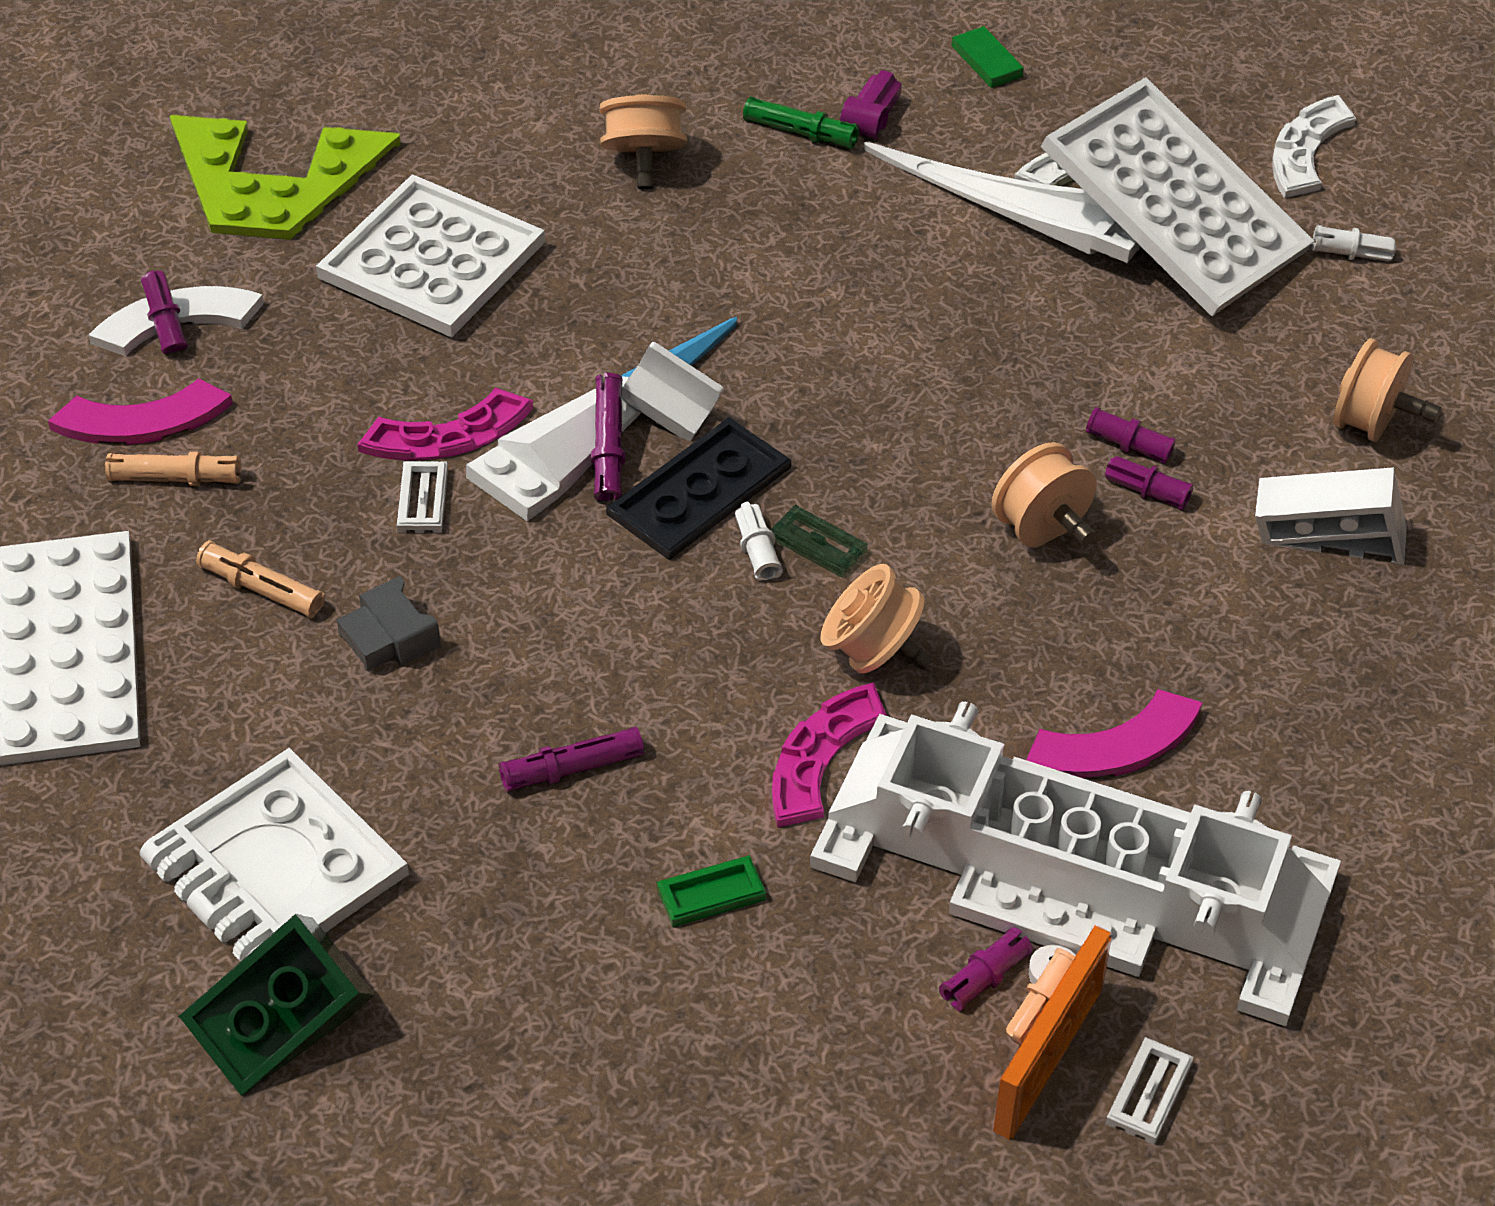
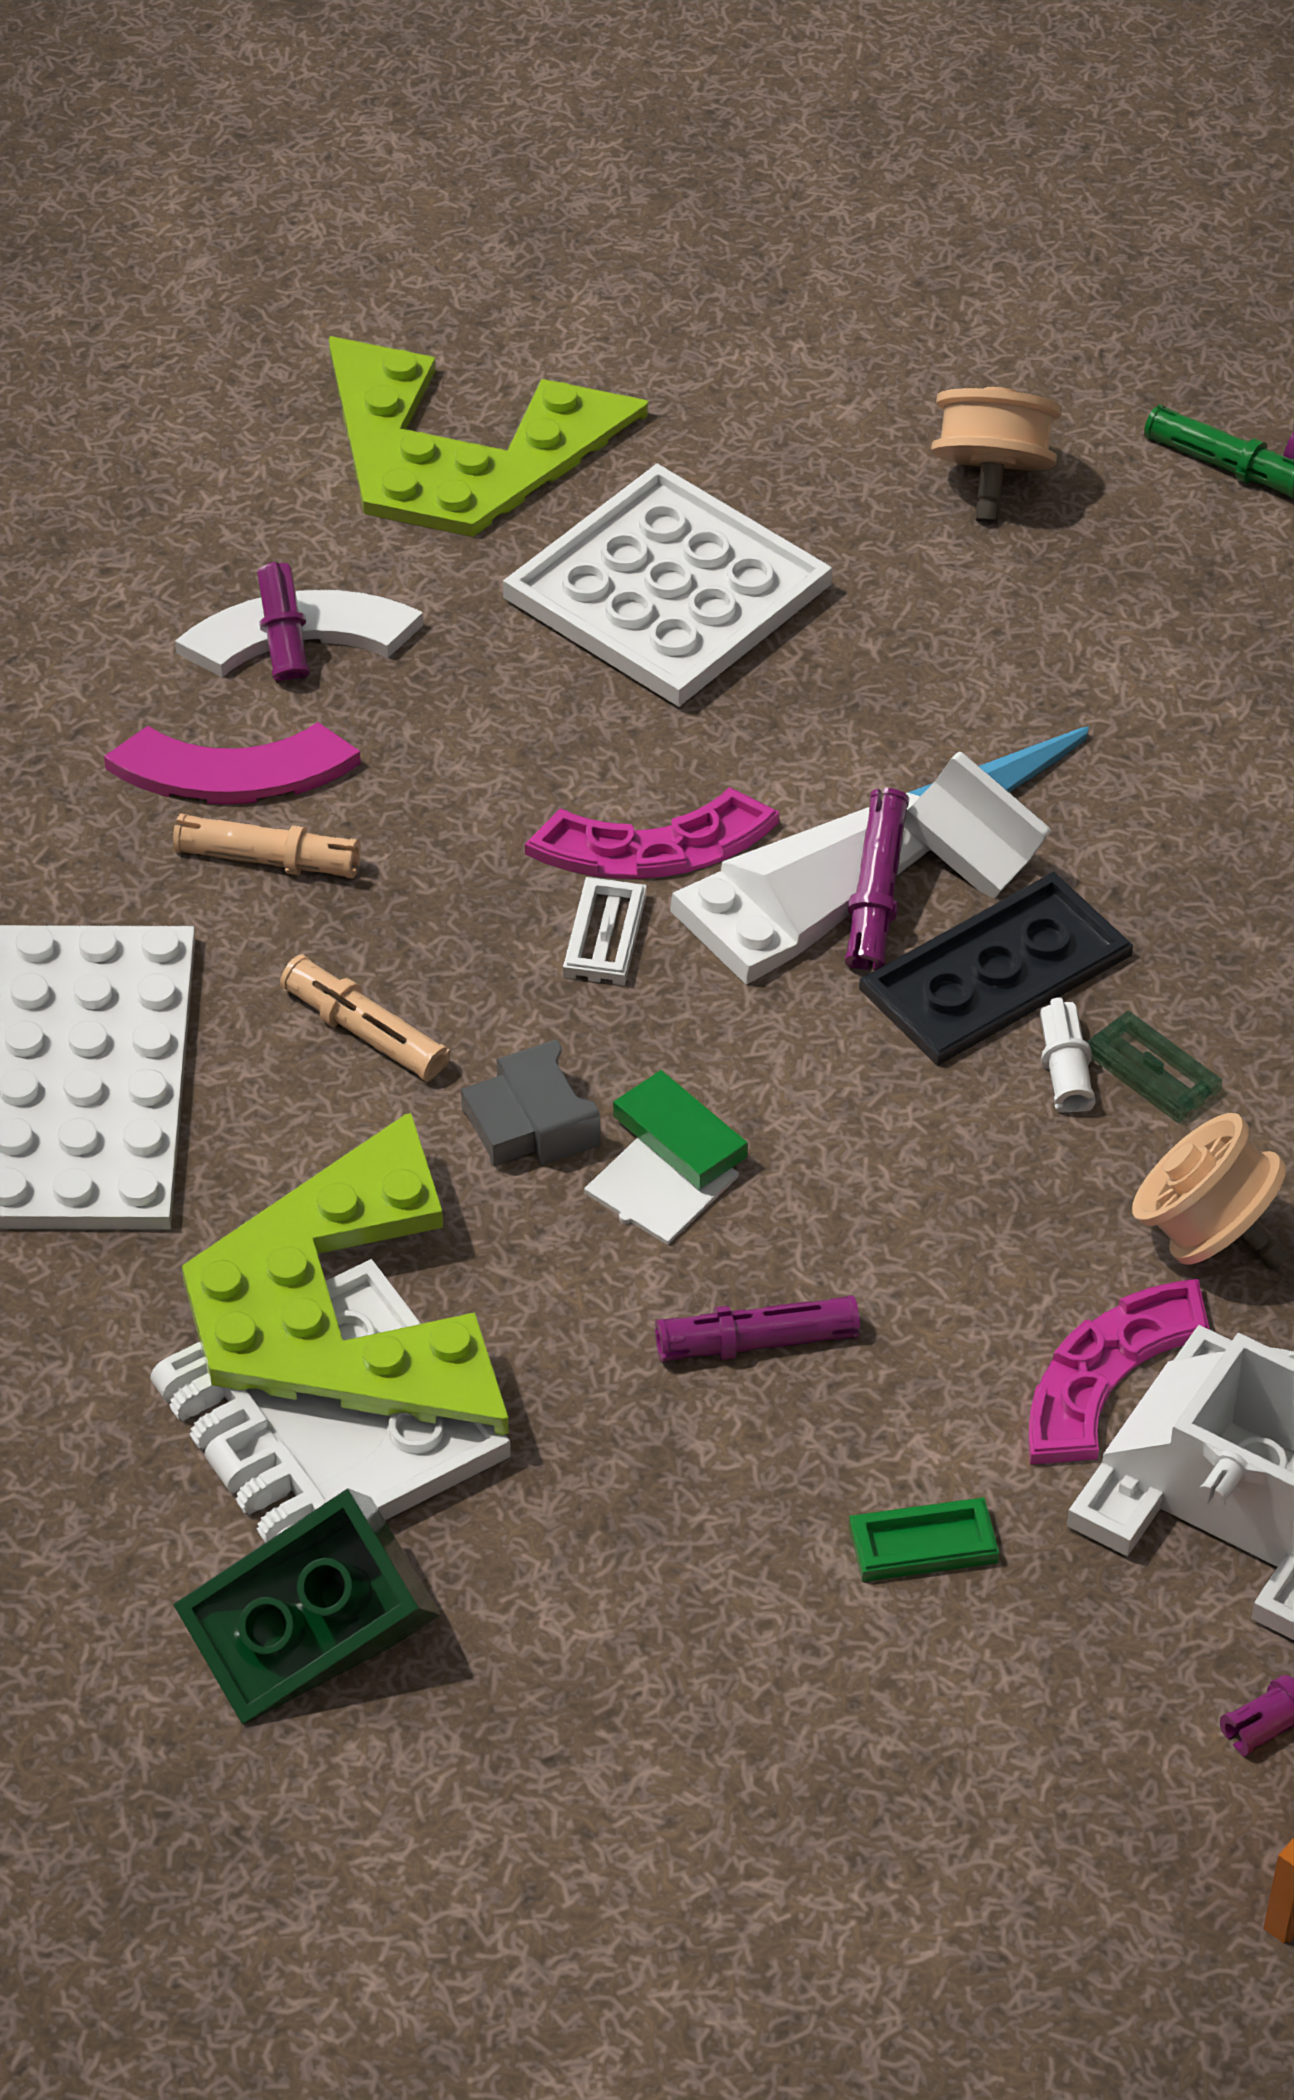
camera: 10 degrees right, 0 degrees up
none -> lime wing [182,1113,509,1435]
none -> white piece [584,1138,739,1245]
none -> green tile [613,1070,748,1190]

